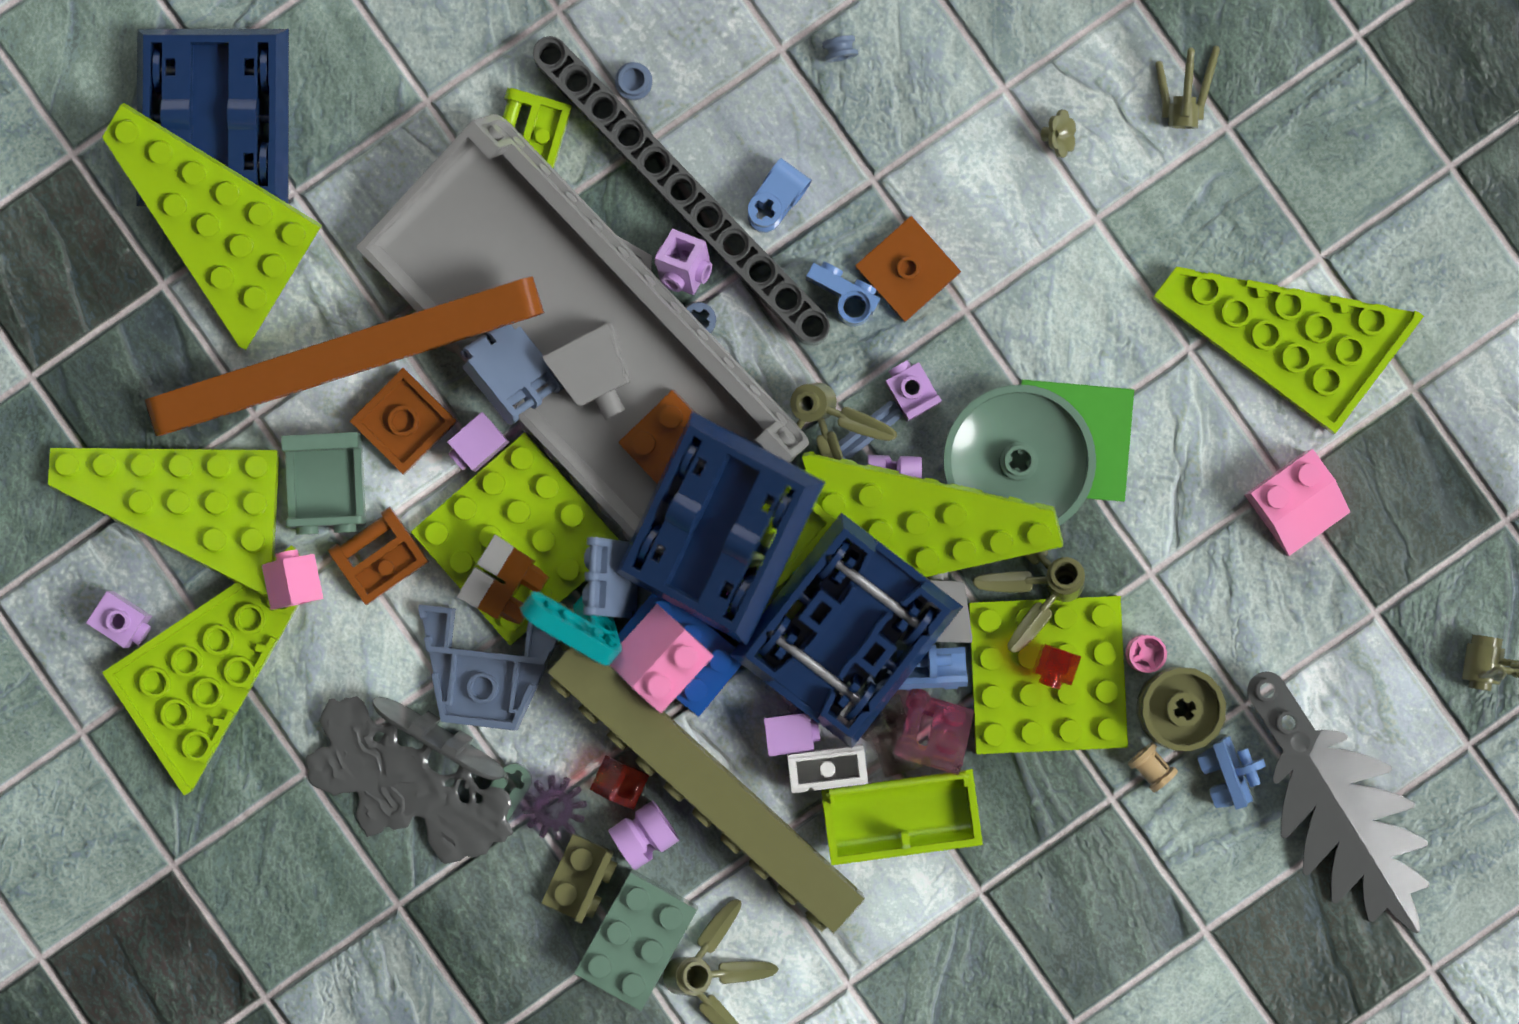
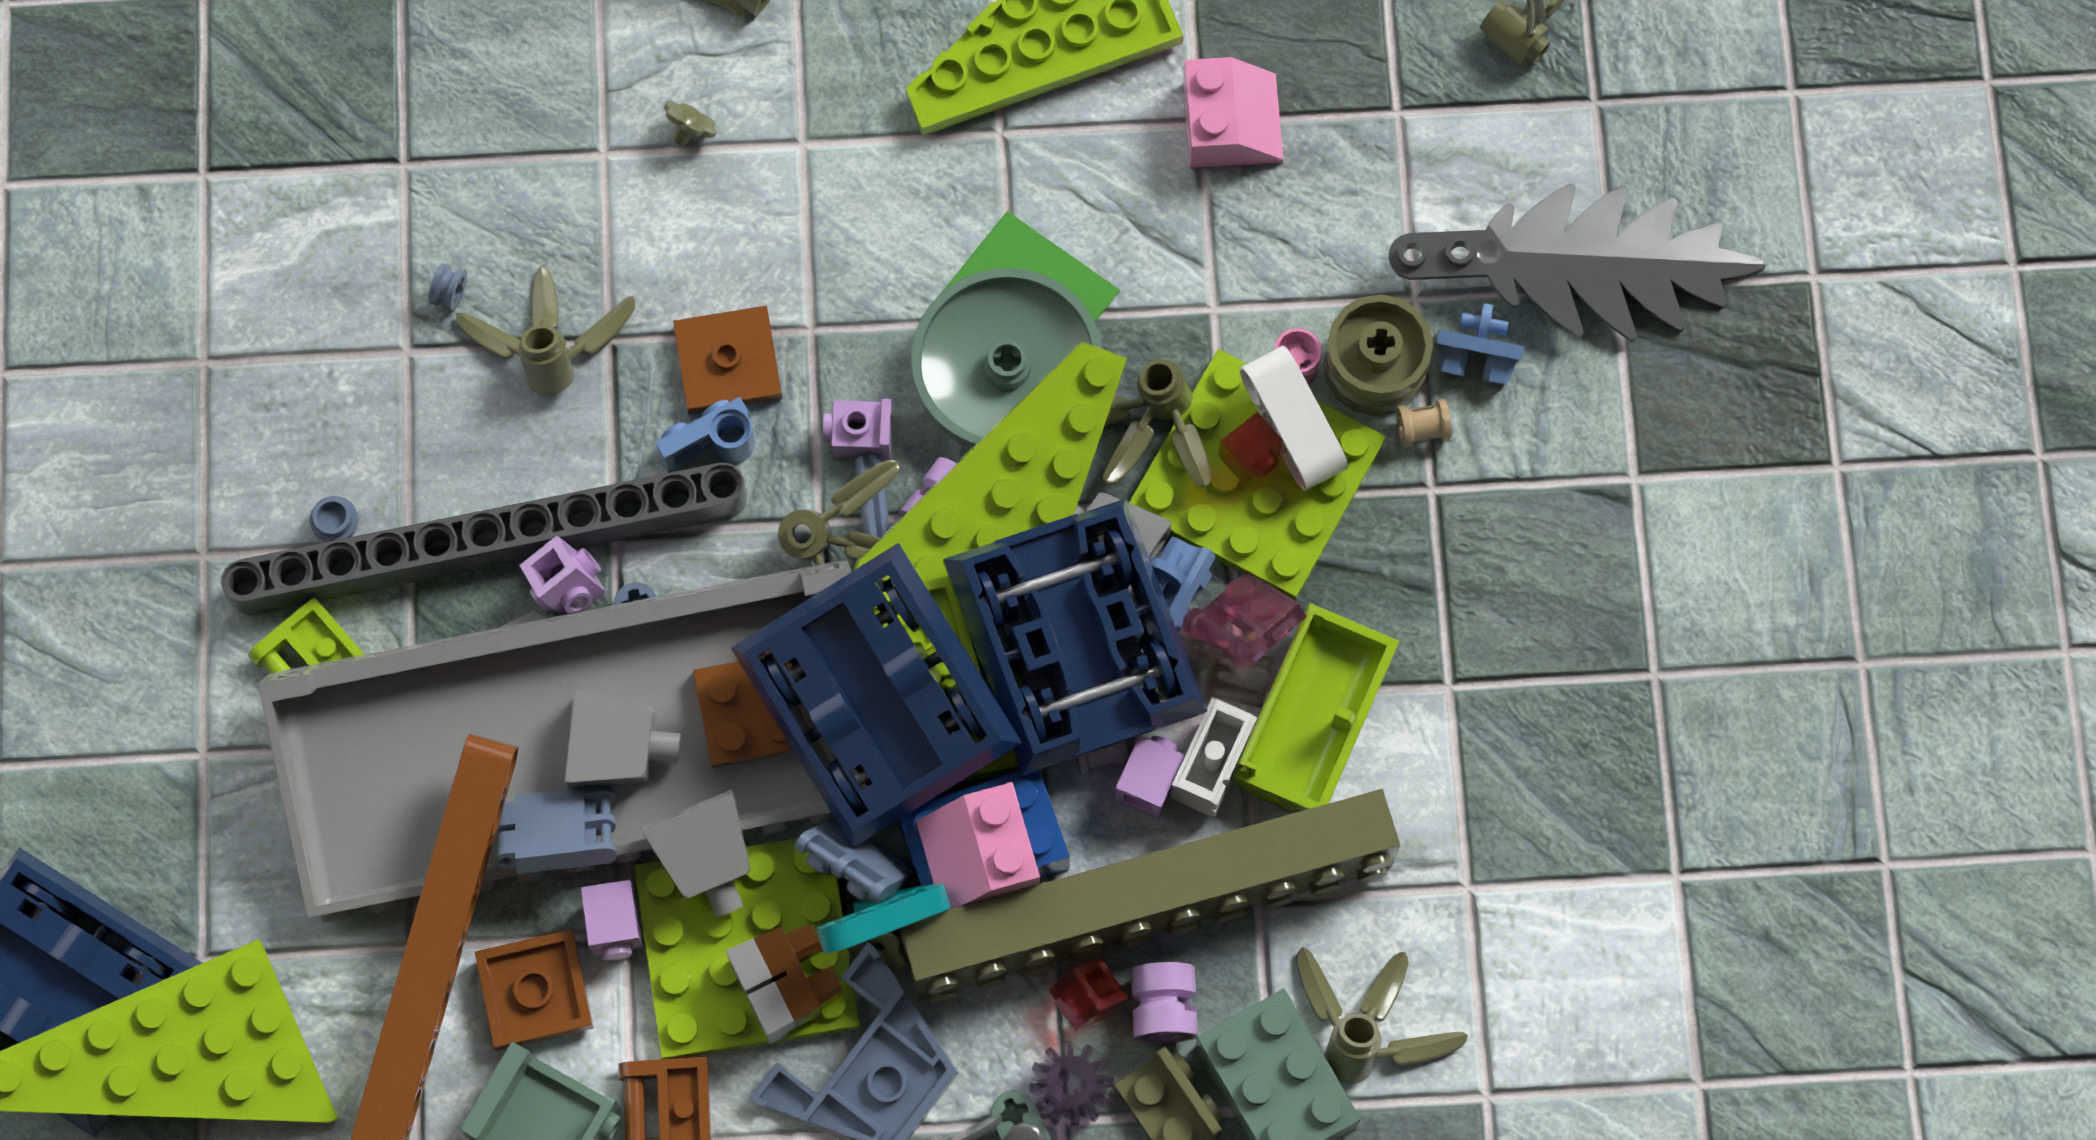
camera: 60 degrees left, 15 degrees down
medium blue piece [748,158,812,233] -> none
none -> olive plant [456,265,636,395]
none -> light grey torso [643,790,751,917]
none -> white beam [1239,346,1348,491]

